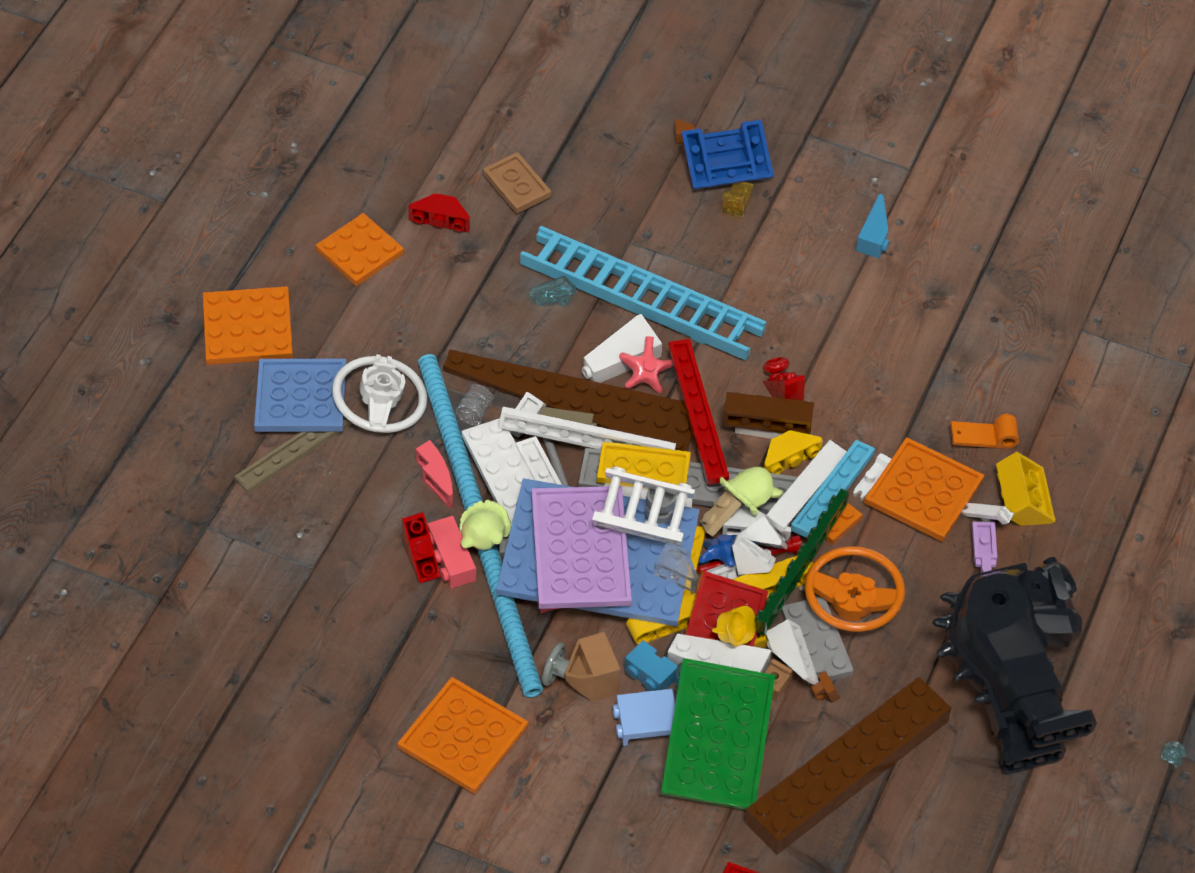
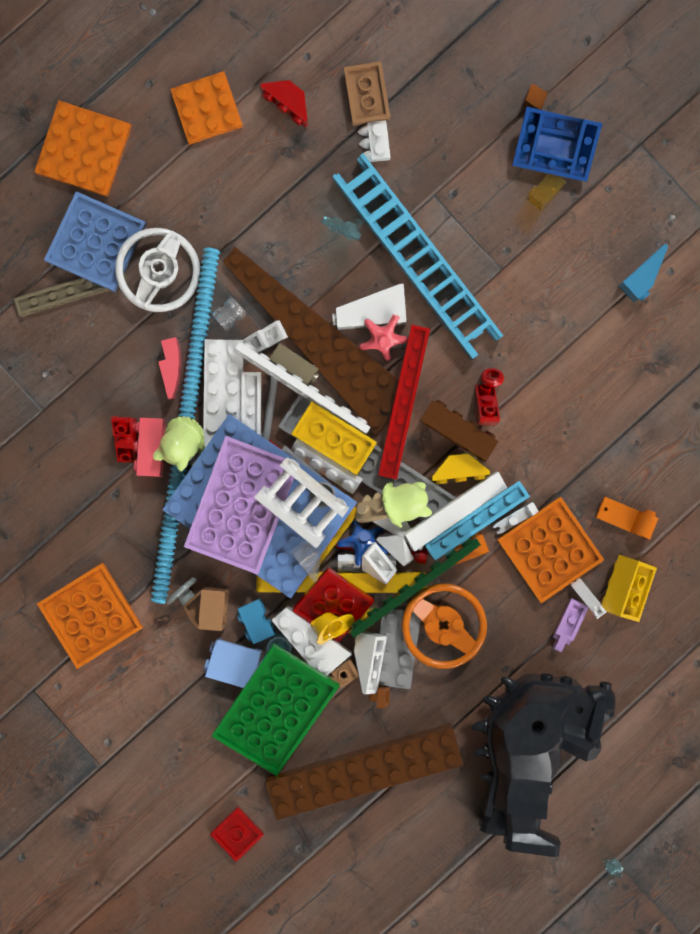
camera: 25 degrees right, 35 degrees up
none -> white plate [357,120,390,162]

